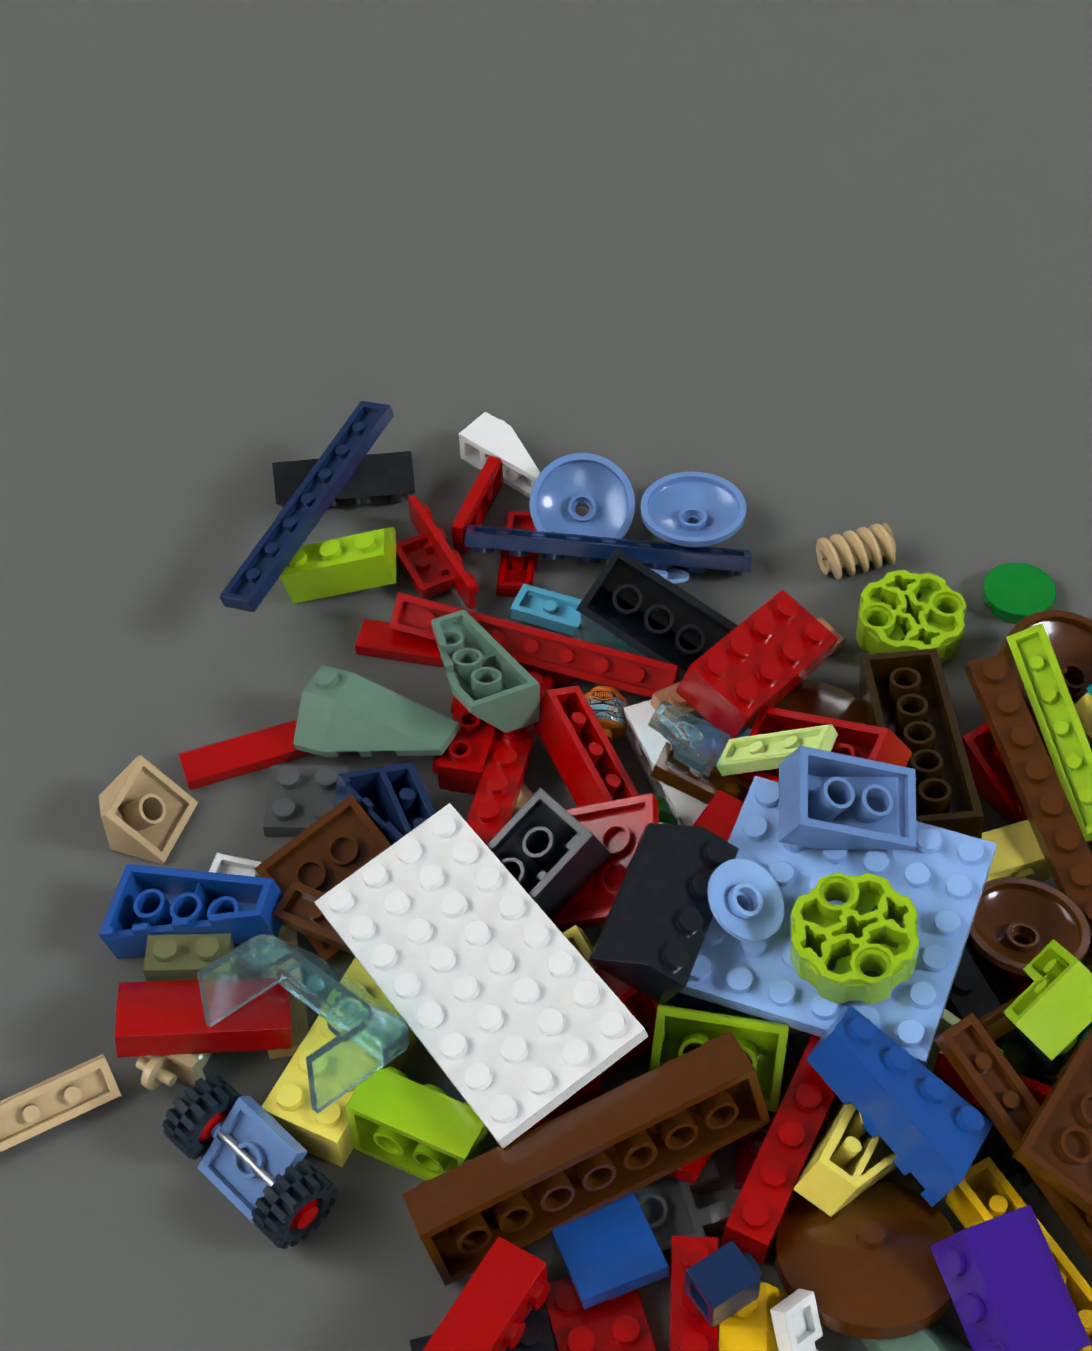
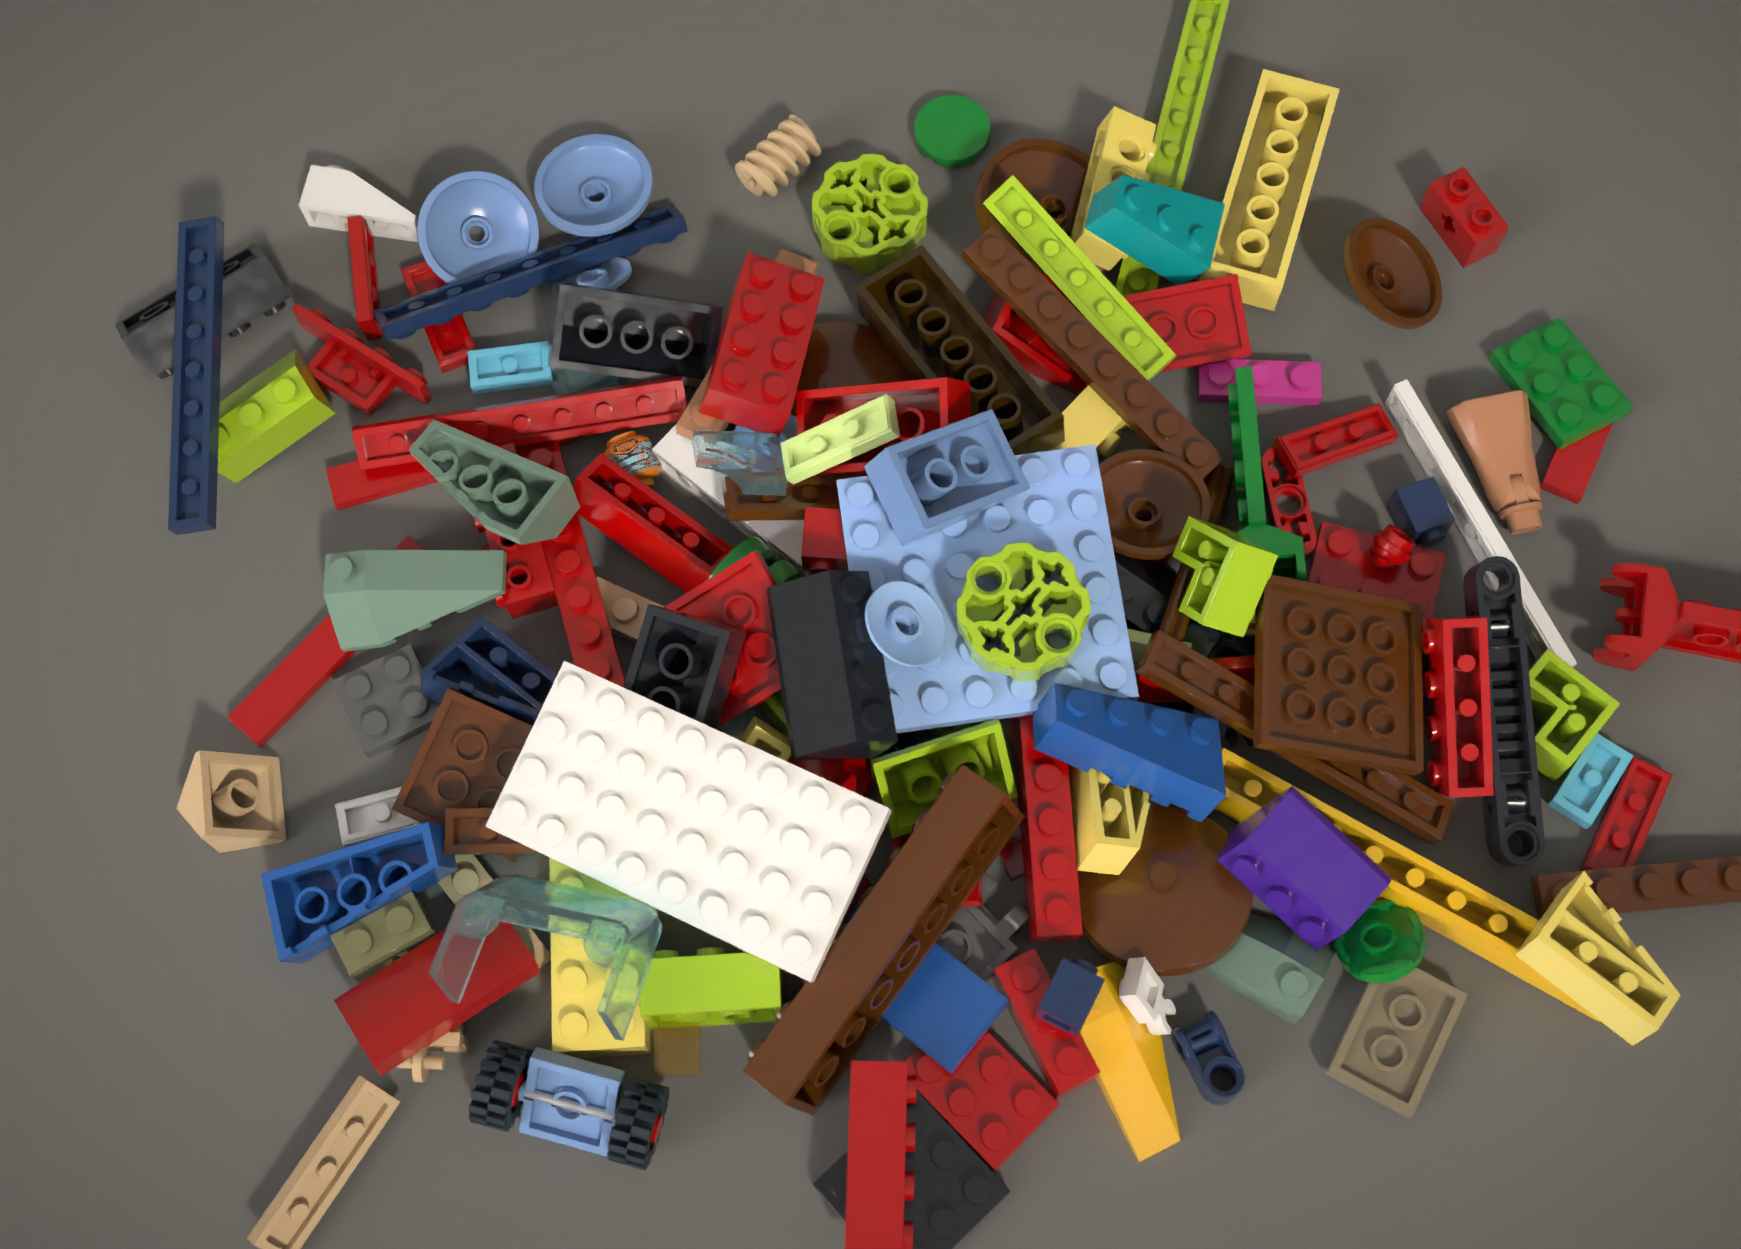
camera: 30 degrees left, 20 degrees up
none -> clear yellow tile [654,1027,701,1076]

